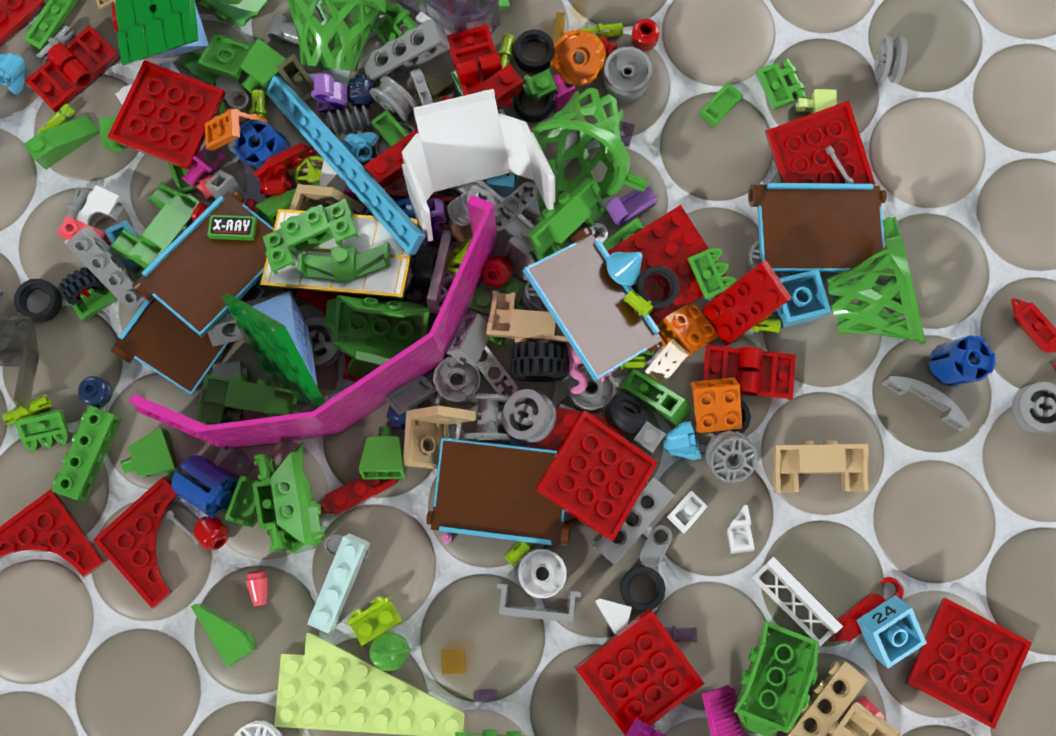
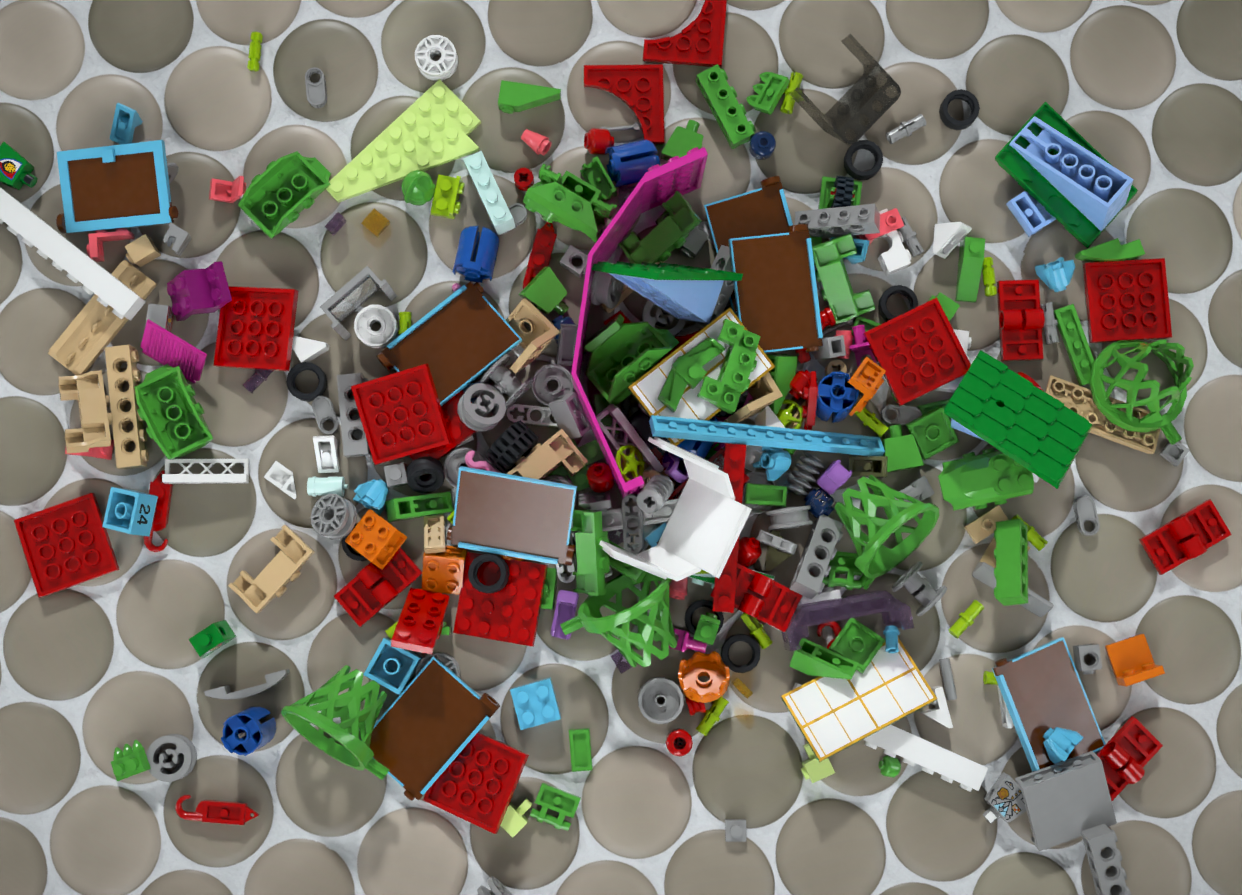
camera: 125 degrees right, 5 degrees up
tile [207,215,257,241] -> none
medium azure hat [607,252,643,286] -> none
lime pin [624,289,654,317] -> none
bright green plate [687,248,736,300] -> none
light grey hinge [826,146,854,184] -> none
none -> green torso [189,620,237,658]
none -> light aqua piece [307,476,348,497]
none -> blue cylinder [452,226,500,283]
none -> medium azure brick [510,677,561,730]
none -> red wheel [514,168,534,191]
none -> light grey brick [560,245,588,278]
none -> tan wheel [825,360,847,376]
none -> black tyre [878,285,918,322]
none -> white slope [933,222,972,259]

